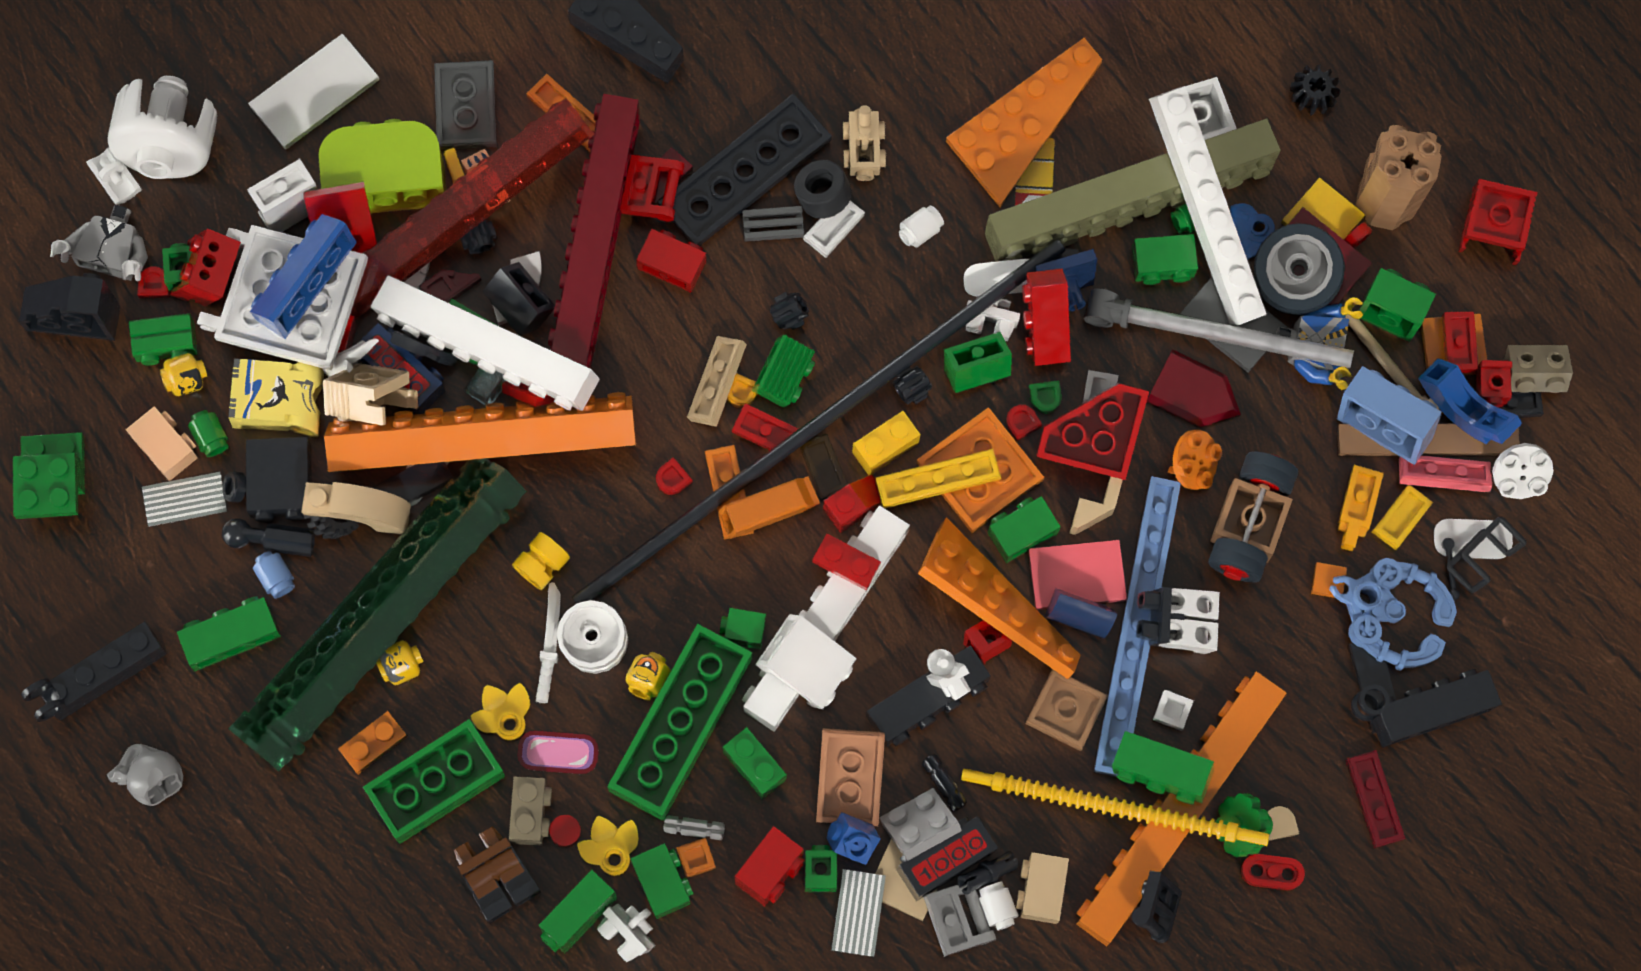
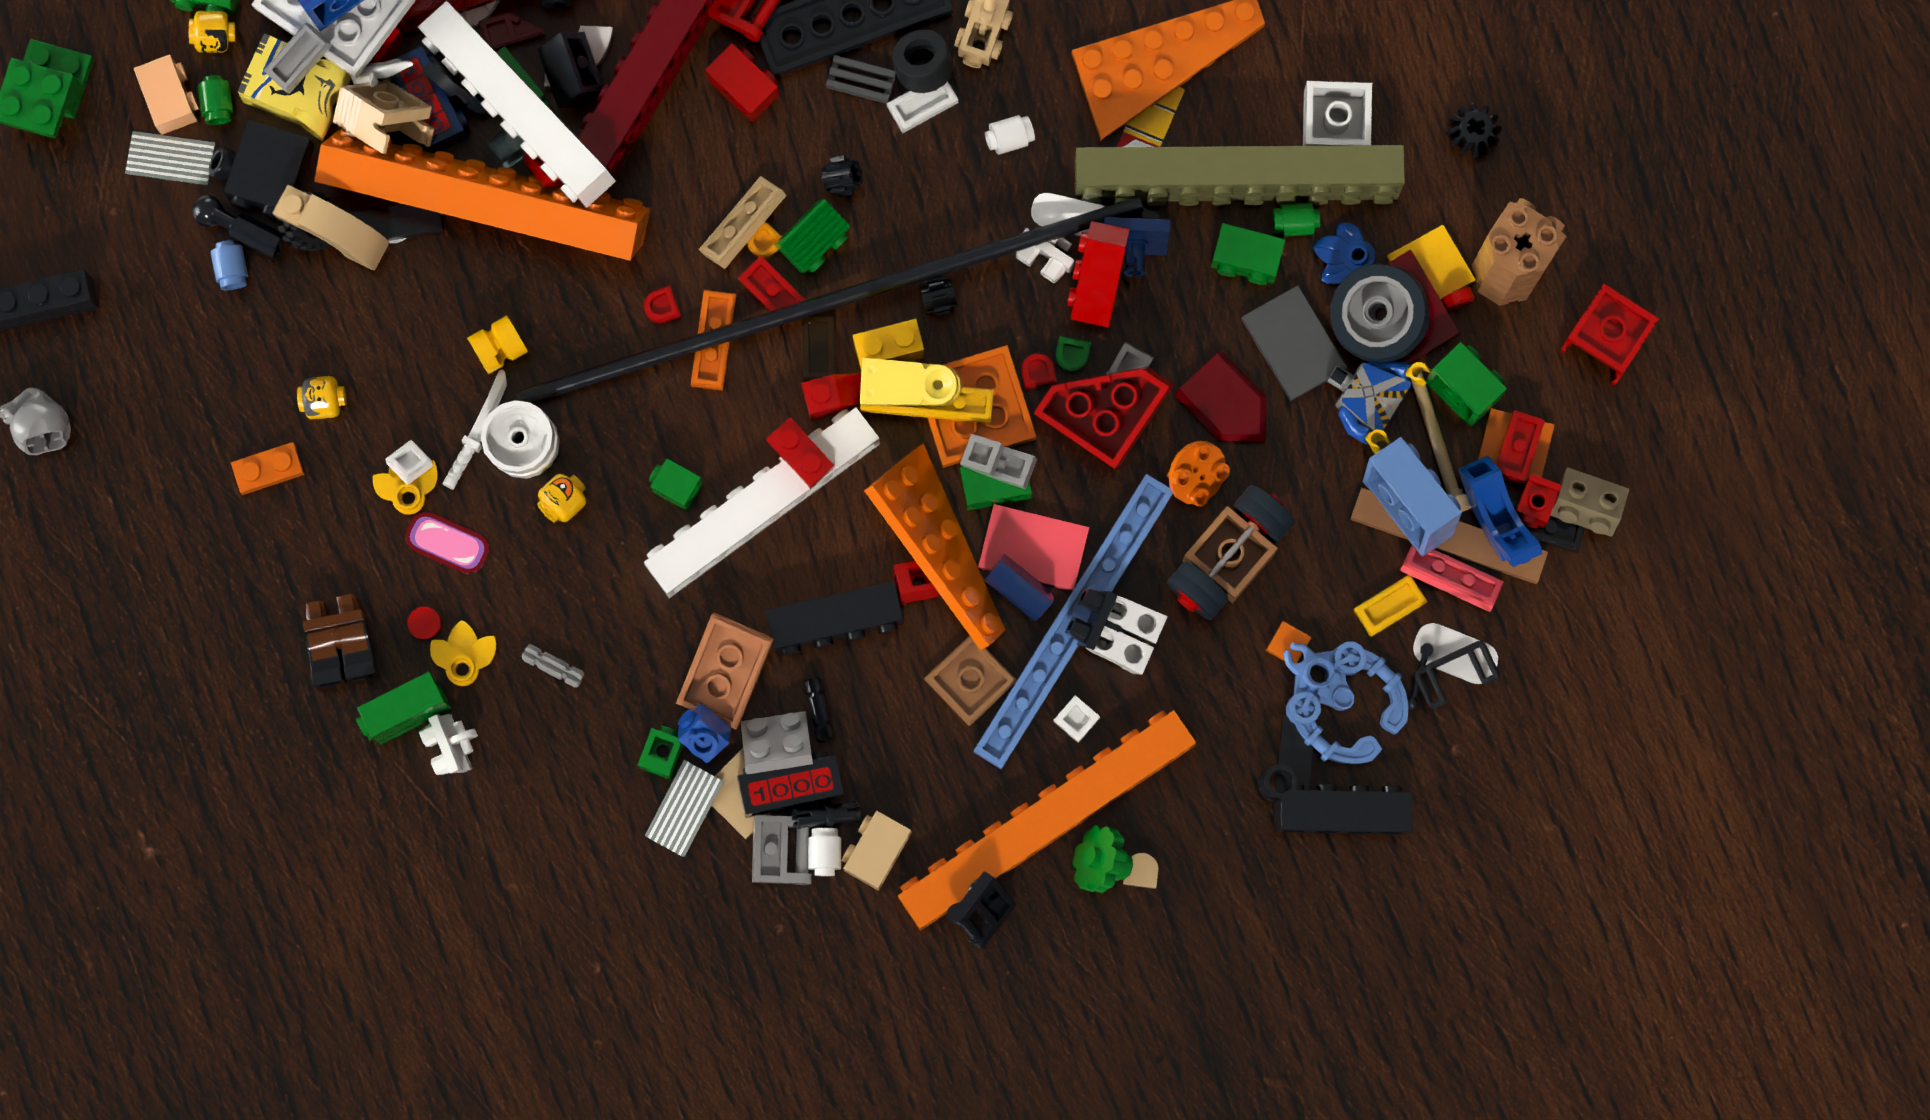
camera: 25 degrees right, 5 degrees up
green brick [177,596,281,672] -> none
clear green brick [228,458,527,771] -> none
green brick [363,719,505,844] -> none
dark tan brick [509,777,552,846] -> none
green brick [607,624,752,821] -> none
green brick [630,843,693,919] -> none
orange tile [676,838,716,878] -> none
orange piece [719,476,820,539] -> none
green brick [723,727,787,800] -> none
red brick [735,826,804,907] -> none
white panel [755,614,856,709] -> none
white hips [926,649,971,700] -> none
green brick [944,332,1012,393] -> none
yellow hose [961,768,1270,846] -> none
tan slope [1070,477,1123,535] -> none
flat silver piece [1084,289,1354,368] -> none
green brick [1112,731,1214,804] -> none
white brick [1149,86,1266,325] -> none
red plate [1241,854,1305,890] -> none
light orange hinge [1338,464,1383,551] -> none
dark red tile [1345,750,1406,849] -> none
white plate [1492,443,1554,499] -> none
none -> light grey tile [263,22,332,94]
none -> white tile [386,440,433,485]
none -> light yellow piece [860,358,962,406]
none -> light grey slope [960,434,1037,490]

